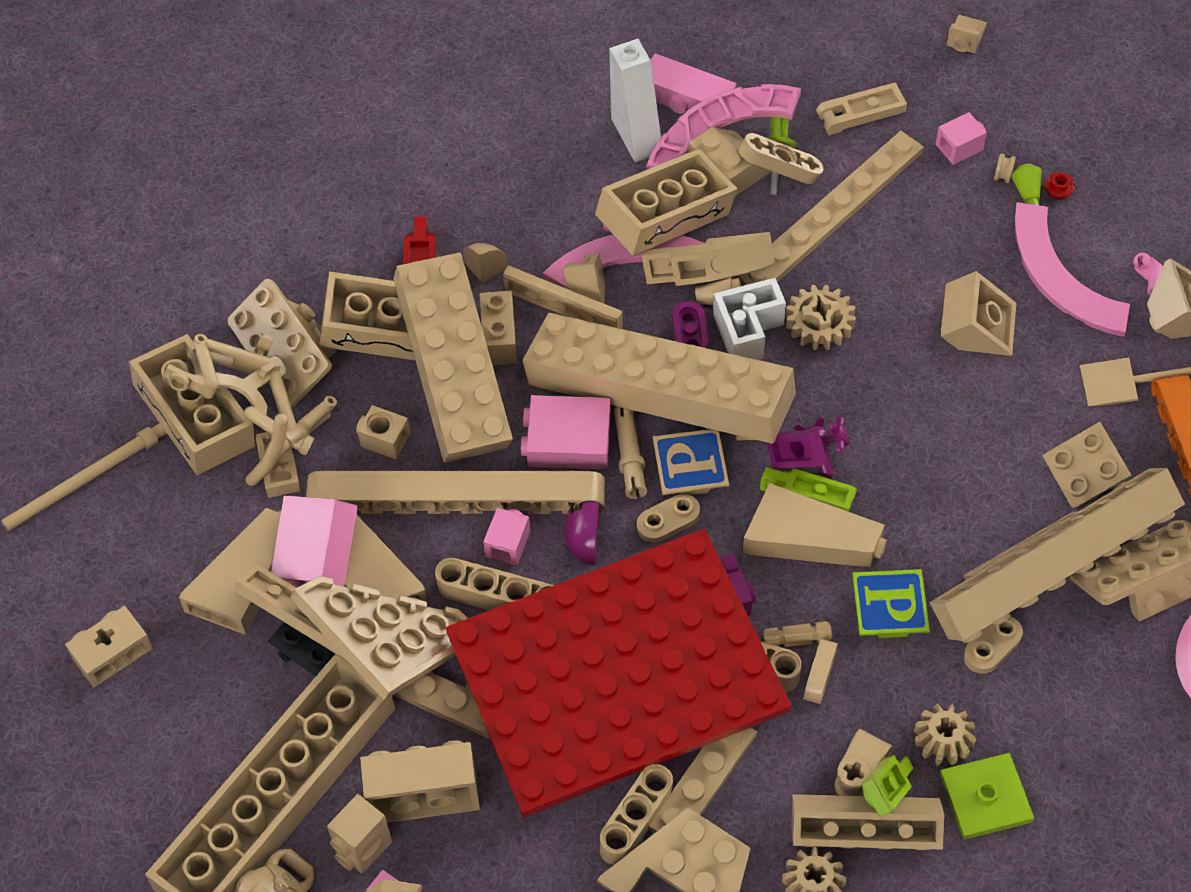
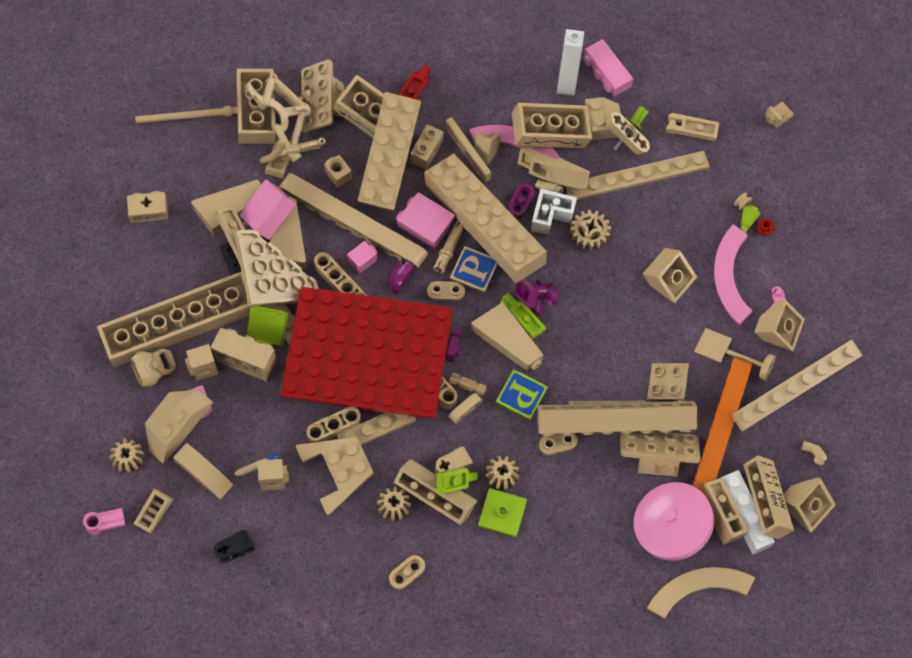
camera: 25 degrees right, 10 degrees up
tan brick [463,243,508,284] -> none
bright pink tile [646,84,801,170] -> none
bright pink brick [936,112,987,165] -> none
none -> lime piece [247,306,289,346]

